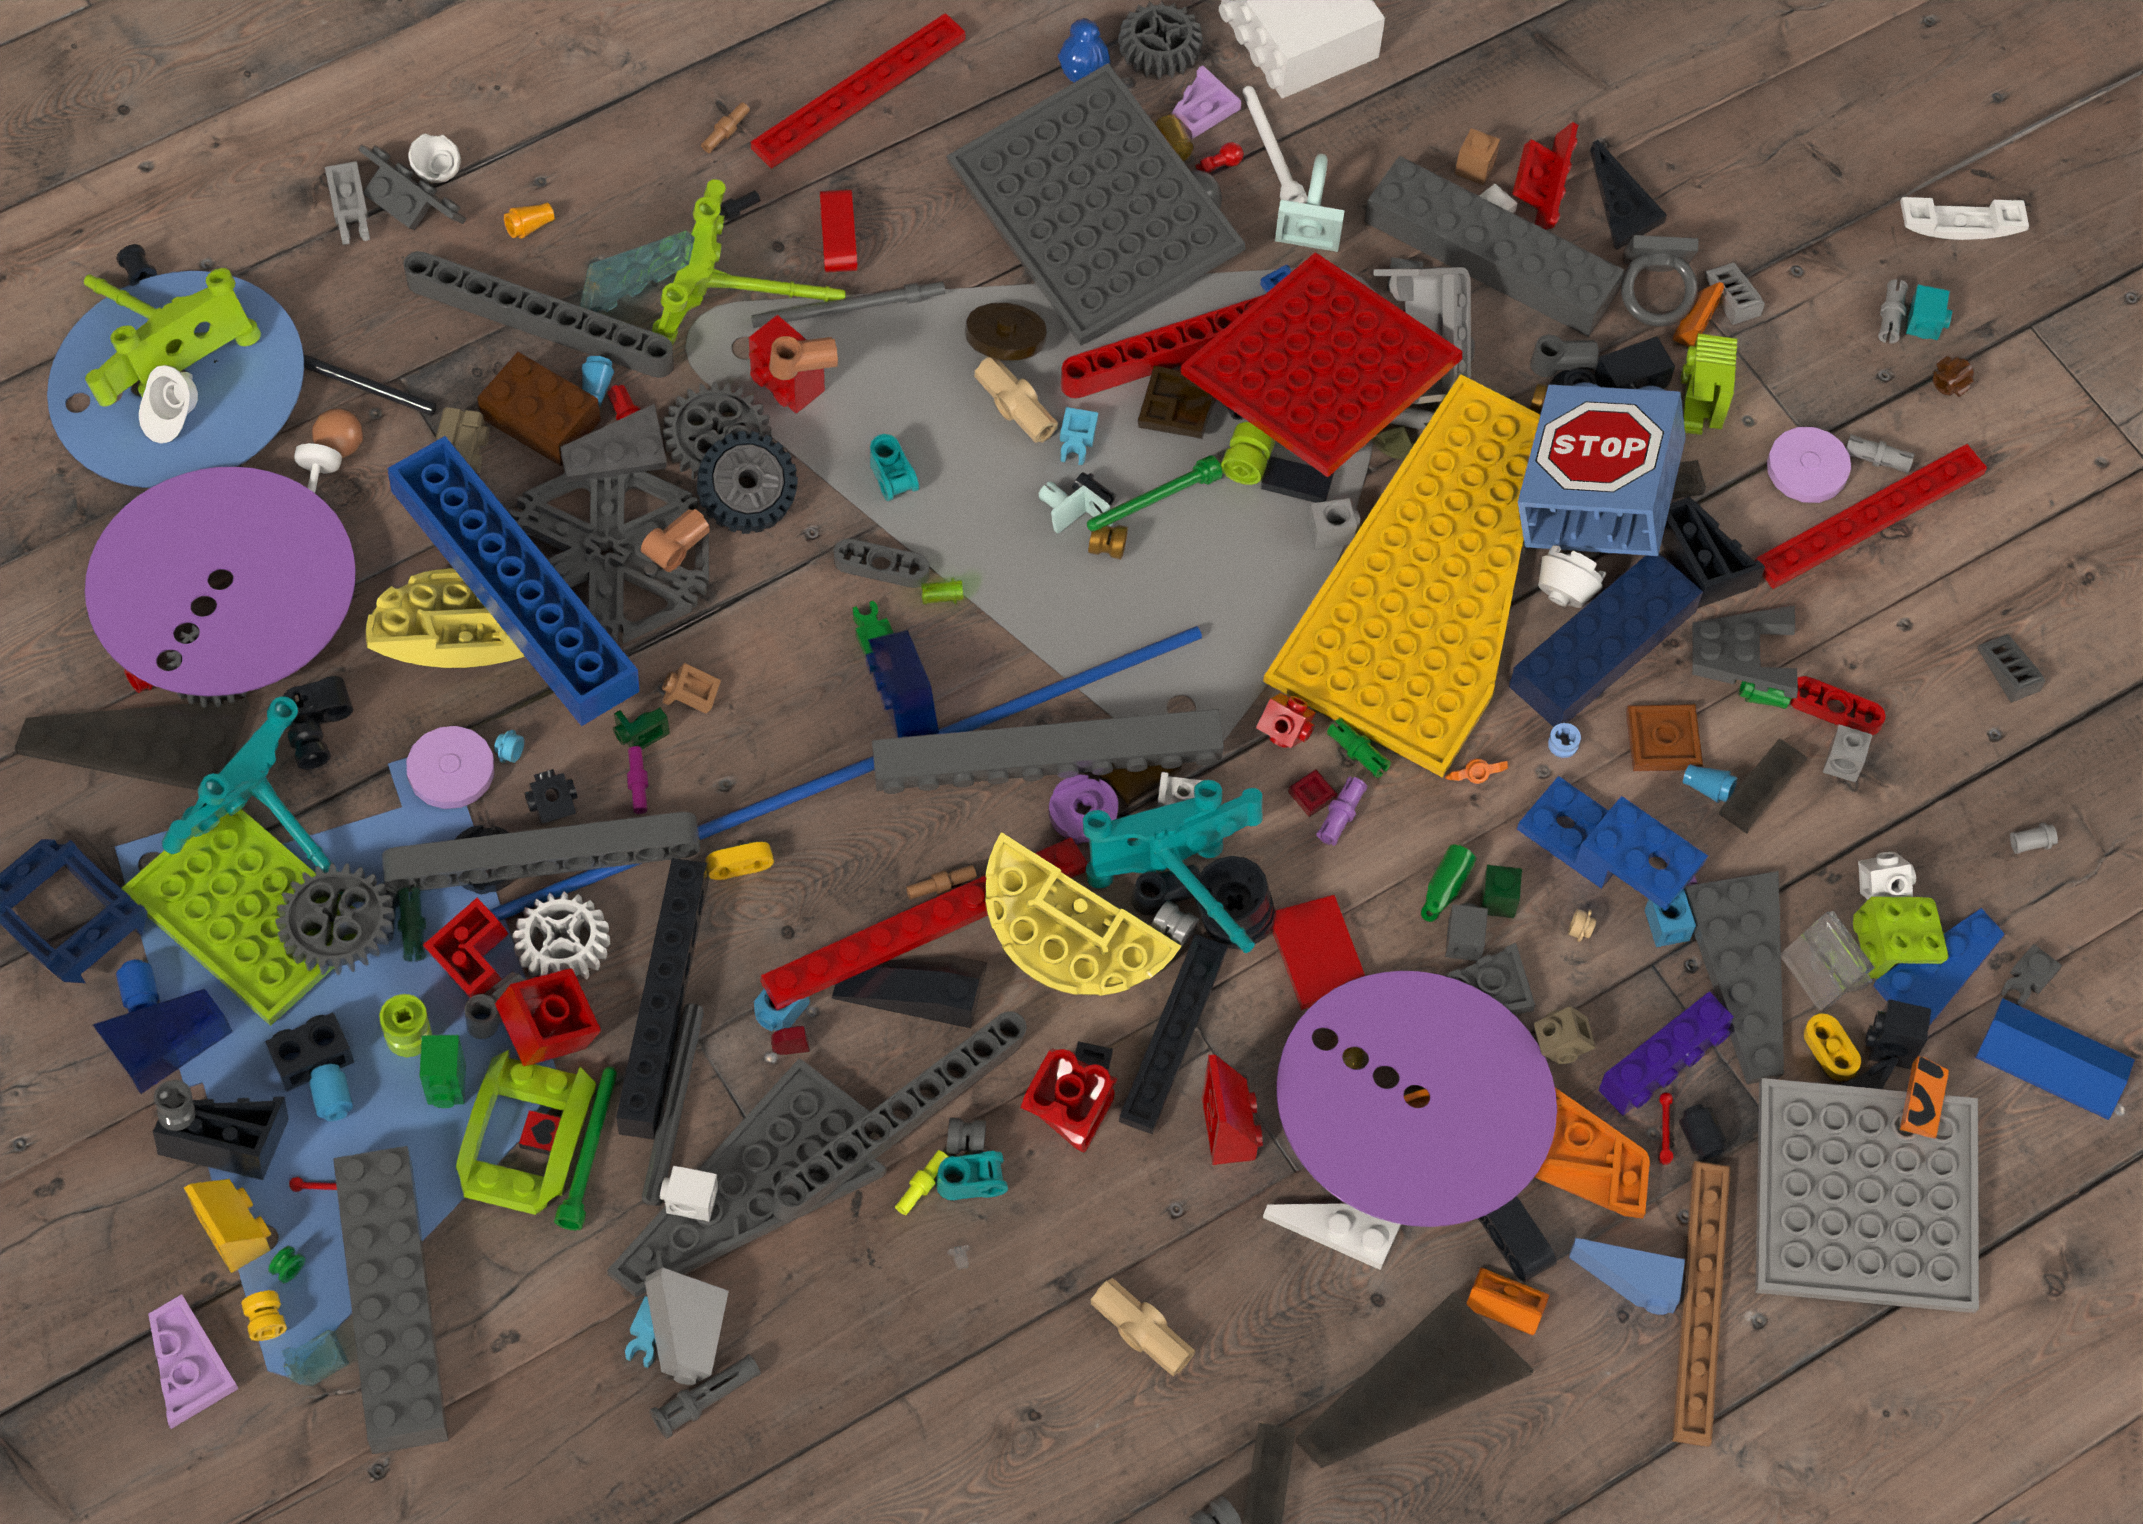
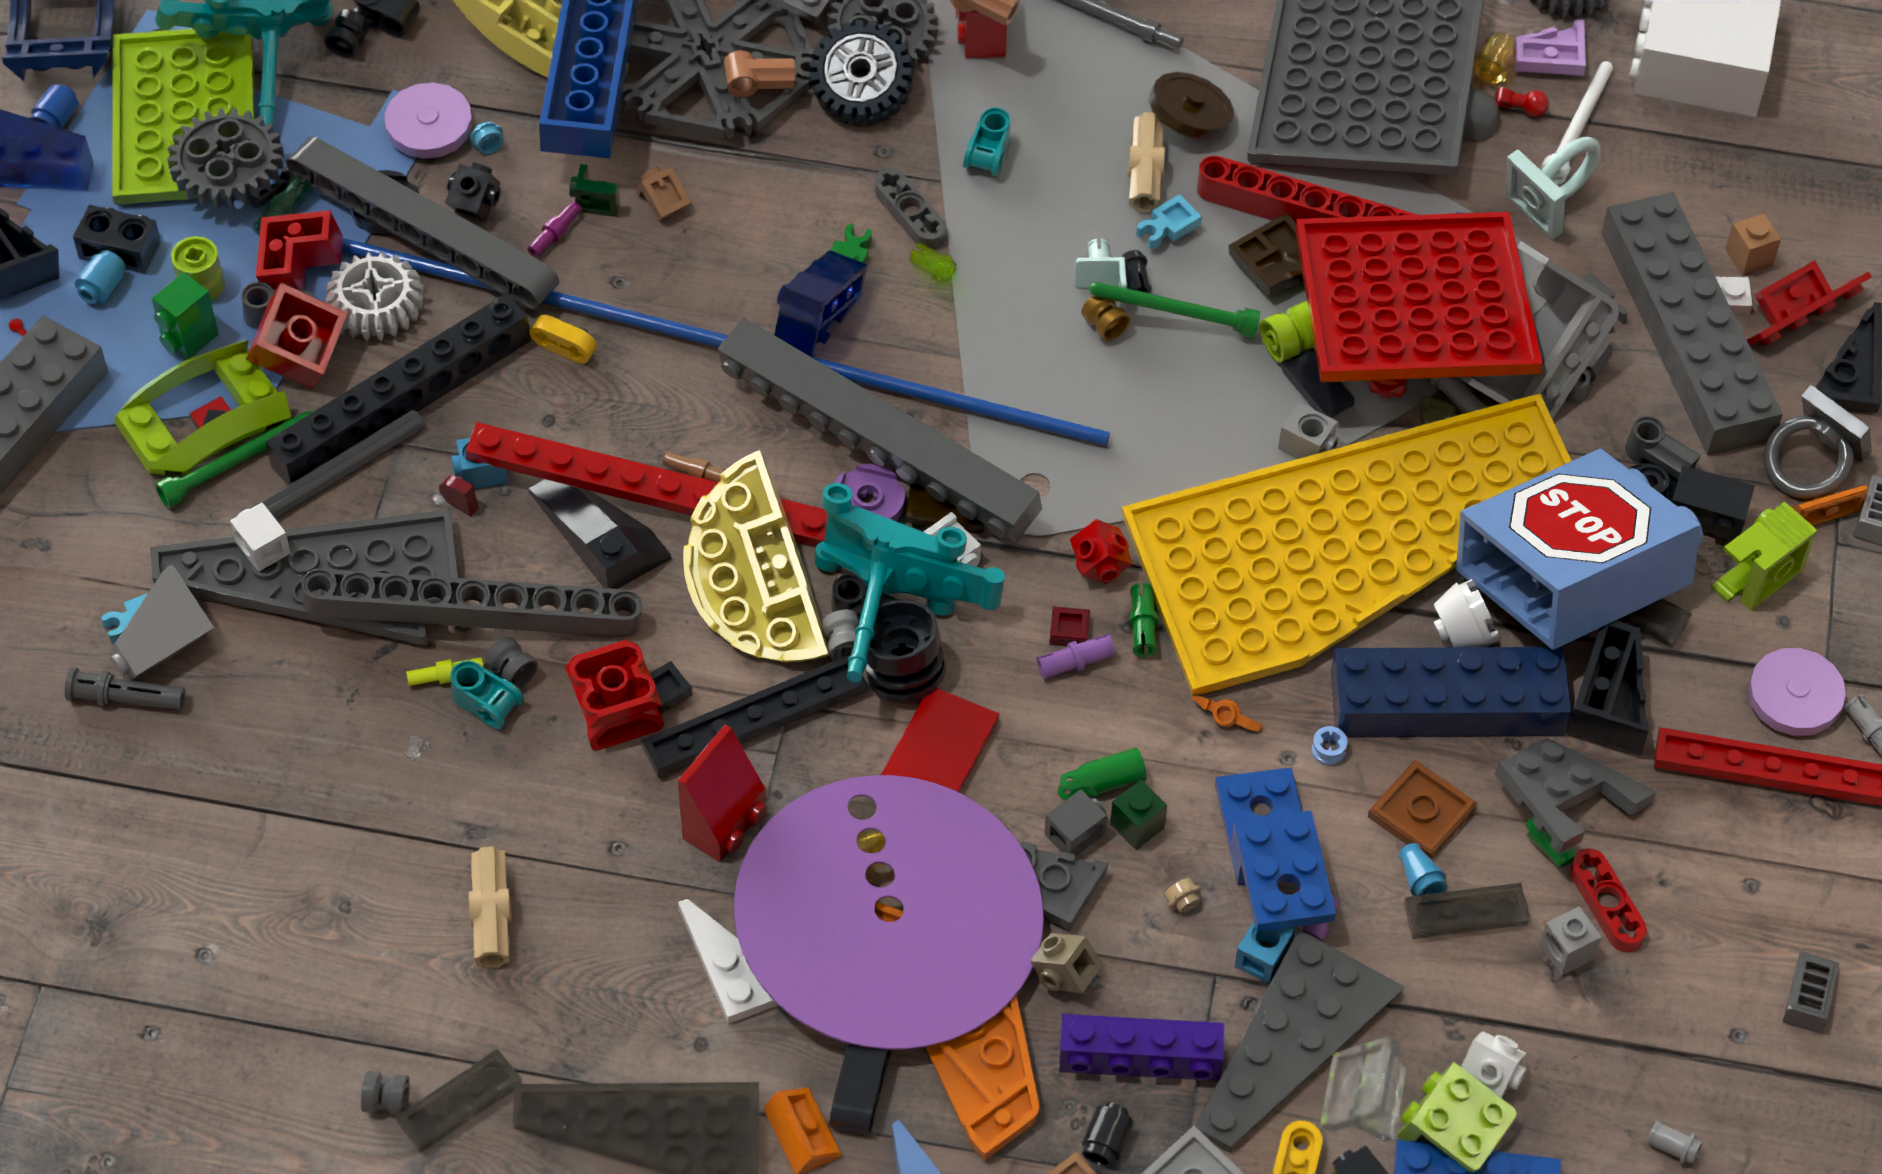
camera: 45 degrees right, 5 degrees down
red hinge [1658,1092,1674,1165] -> none

